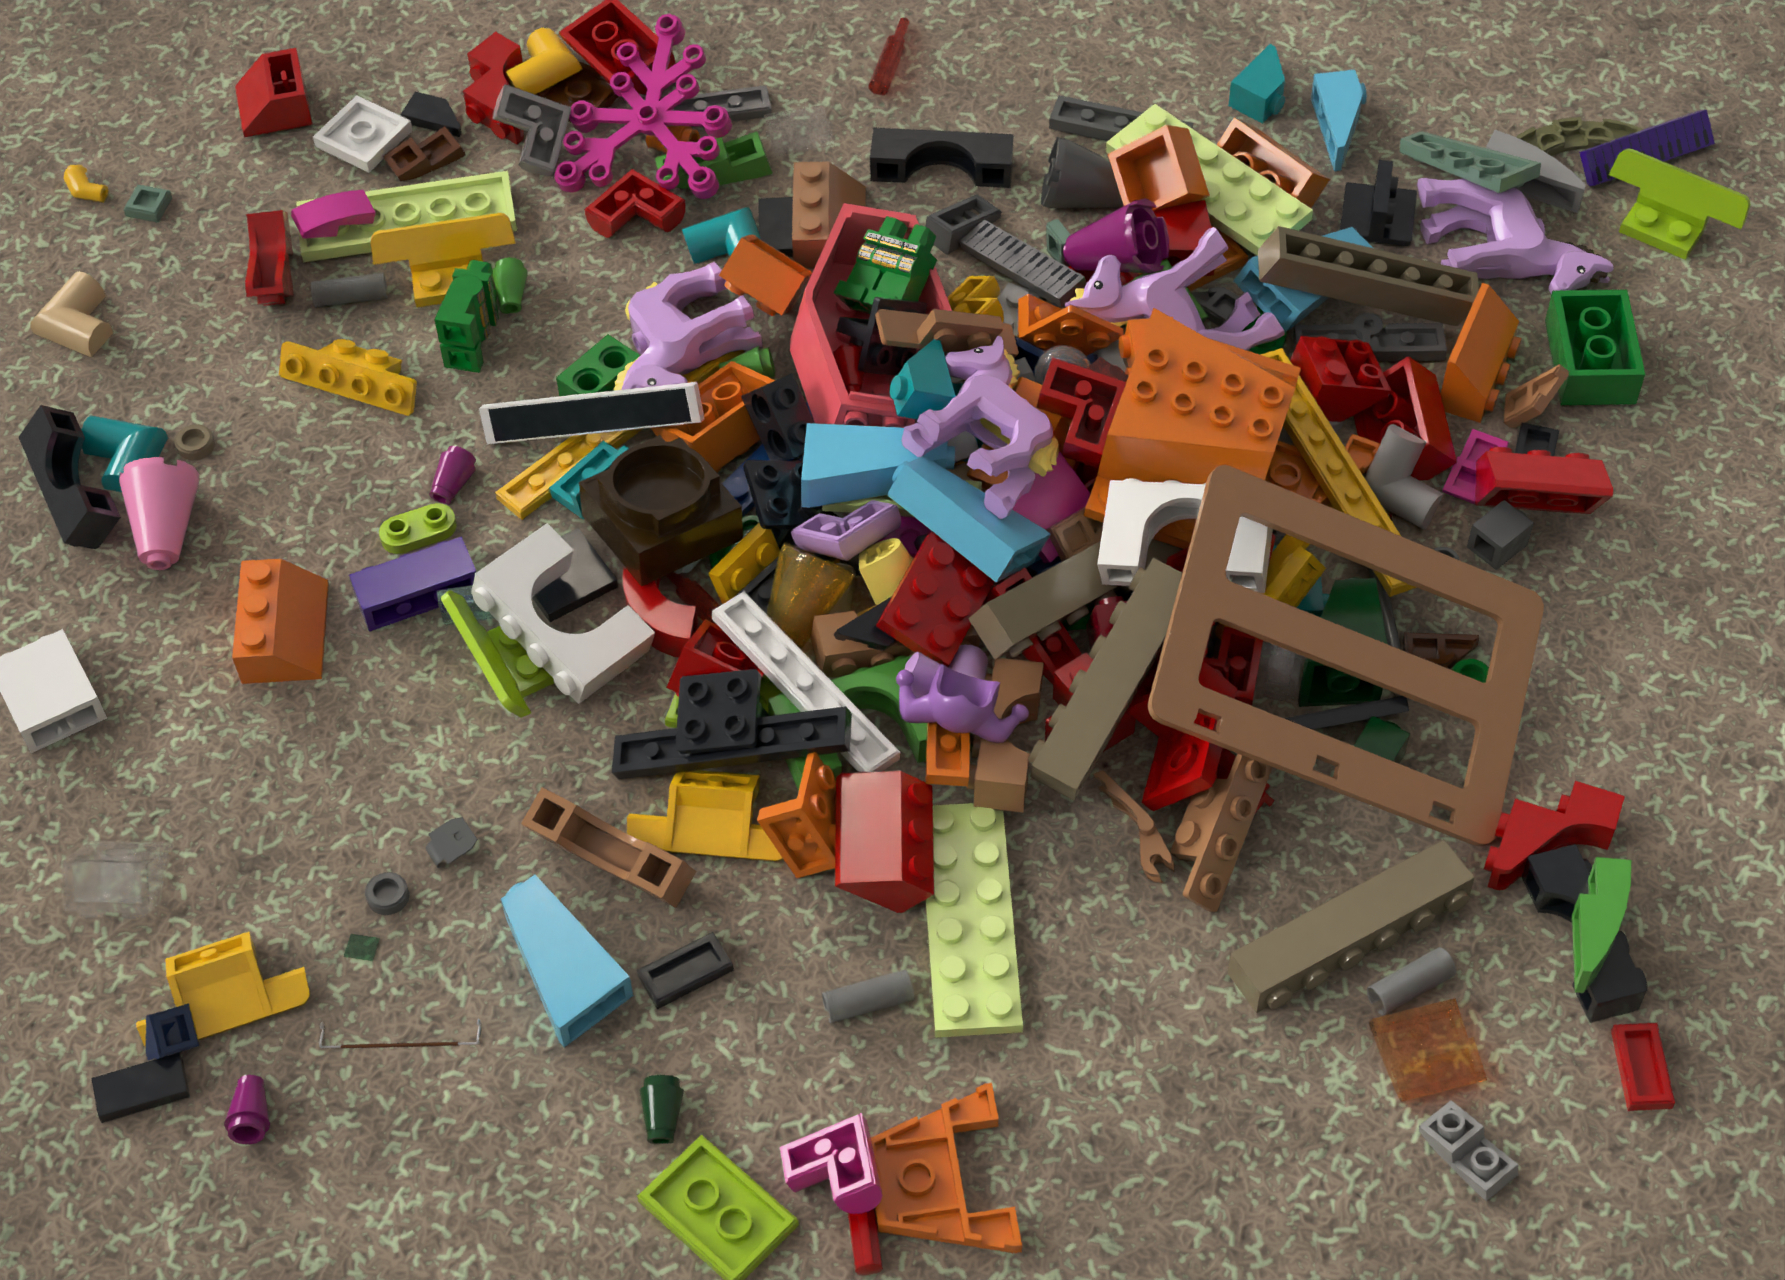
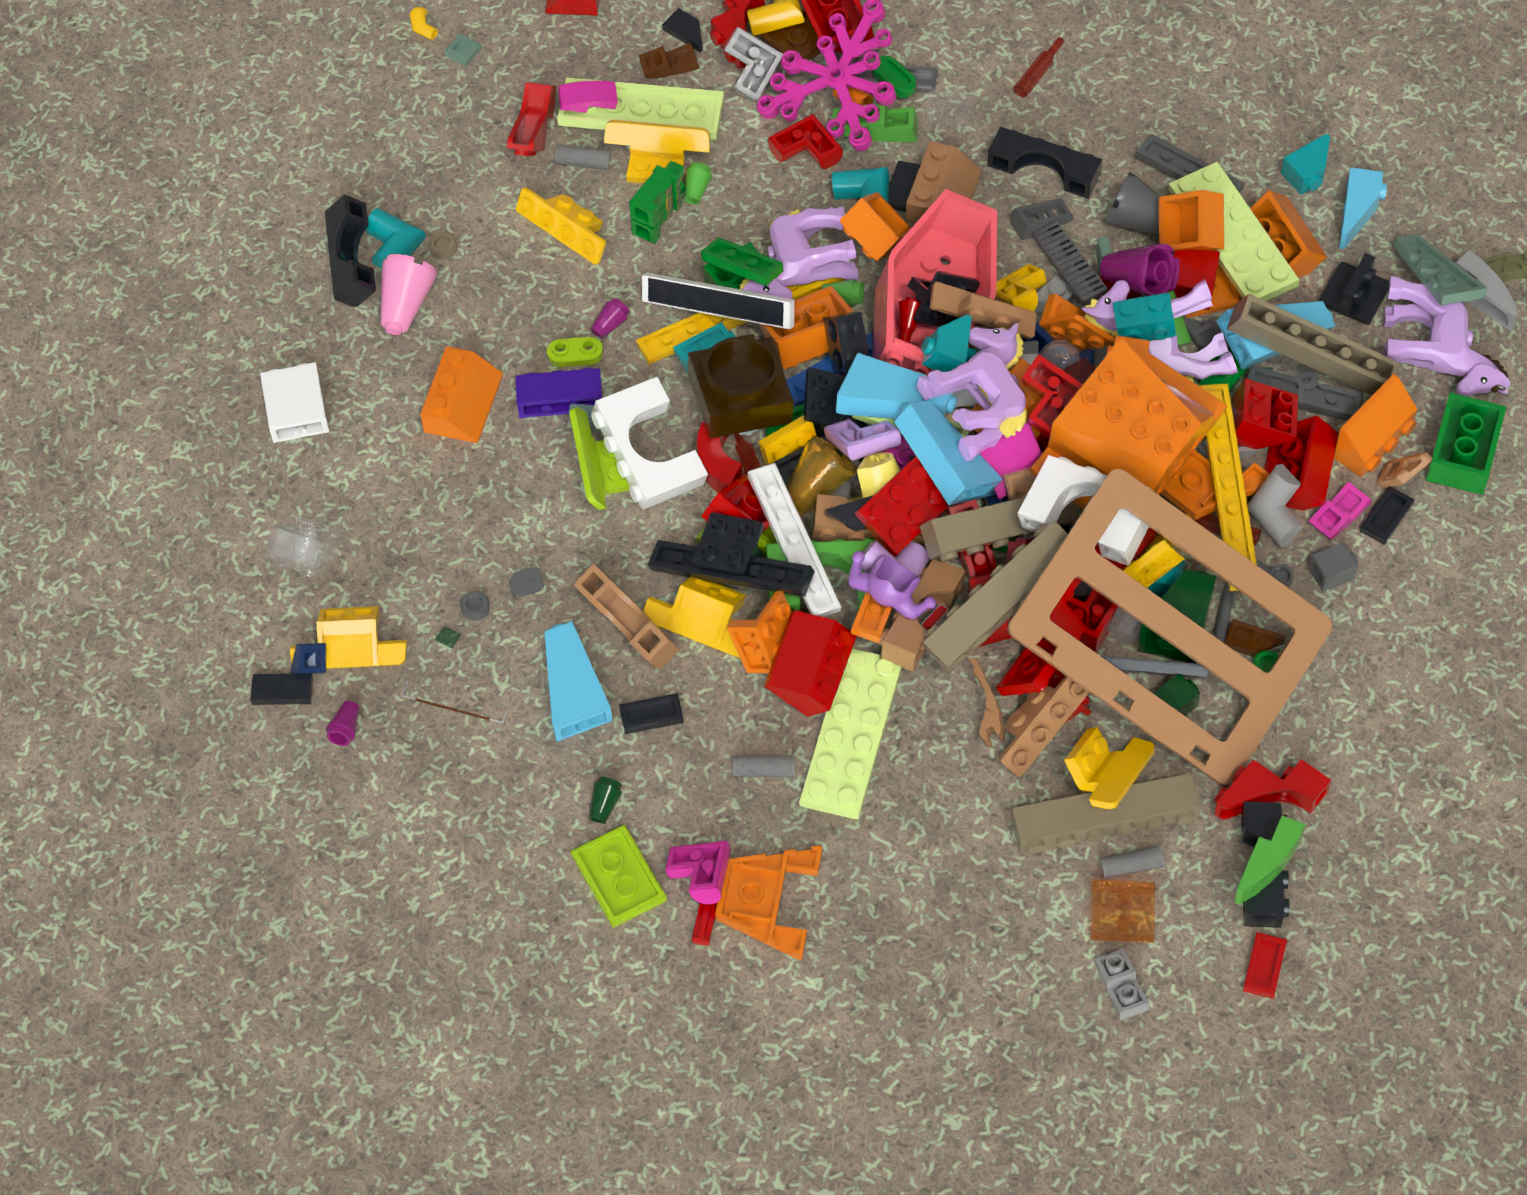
camera: 20 degrees right, 5 degrees up
tan brick [31,271,113,358] -> none
white plate [313,95,413,173] -> none
black tile [532,528,618,622] -> none
green hips [833,216,937,315] -> none
red slope [1475,447,1613,514] -> none
none -> green plate [701,237,784,286]
none -> green tile [872,55,916,98]
none -> red piece [921,604,949,631]
none -> yellow plate [1064,727,1155,809]
none -> teal bracket [1112,292,1176,341]

